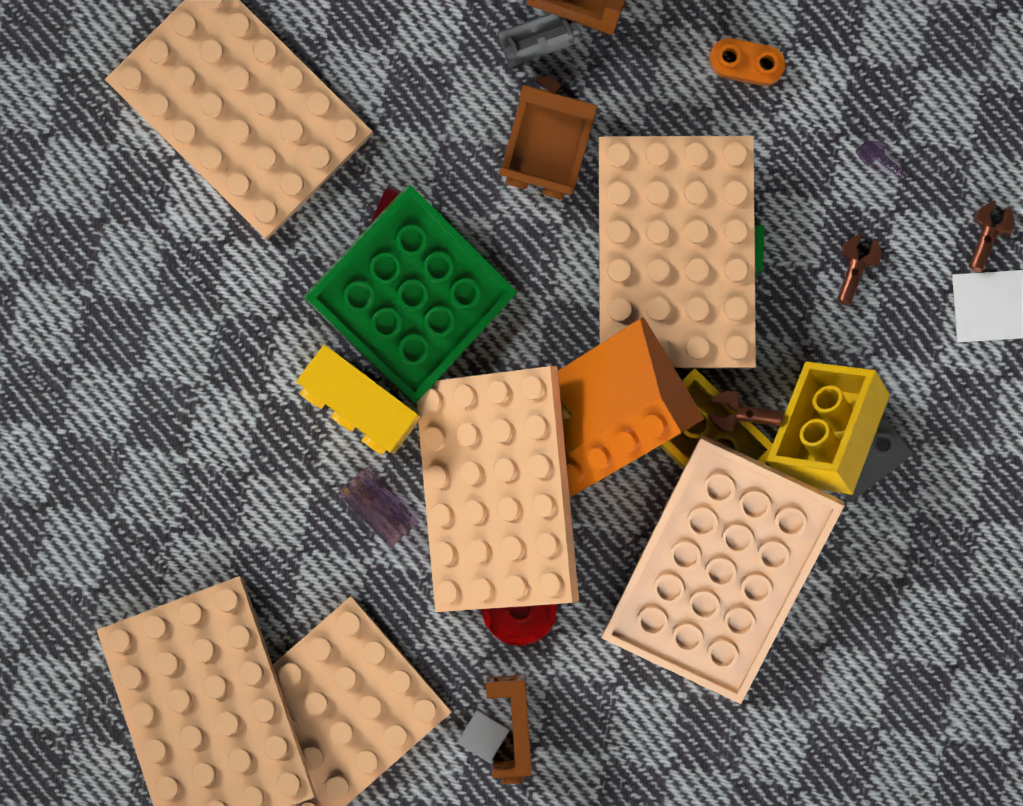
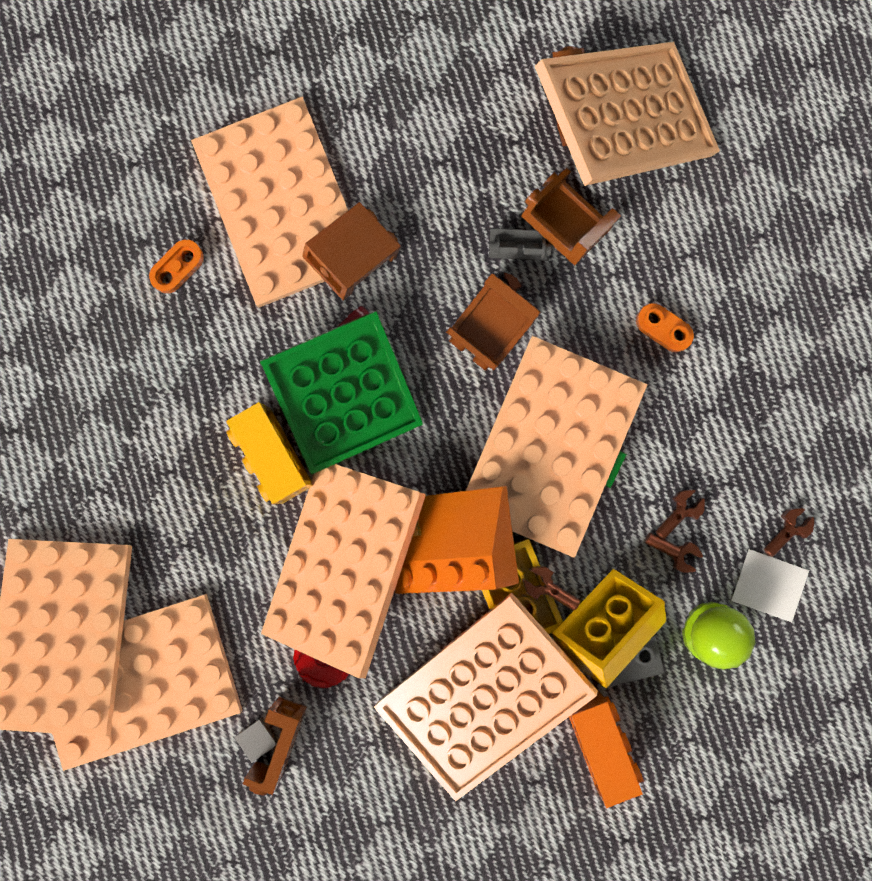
camera: 25 degrees right, 0 degrees up
clear purple plate [338,467,419,548] -> none
clear purple hand [855,141,907,180] -> none
none -> orange plate [149,240,204,294]
none -> dark orange panel [302,202,401,301]
none -> orange brick [569,689,644,809]
none -> copper bar [644,532,703,573]
none -> lime tile [682,602,756,670]

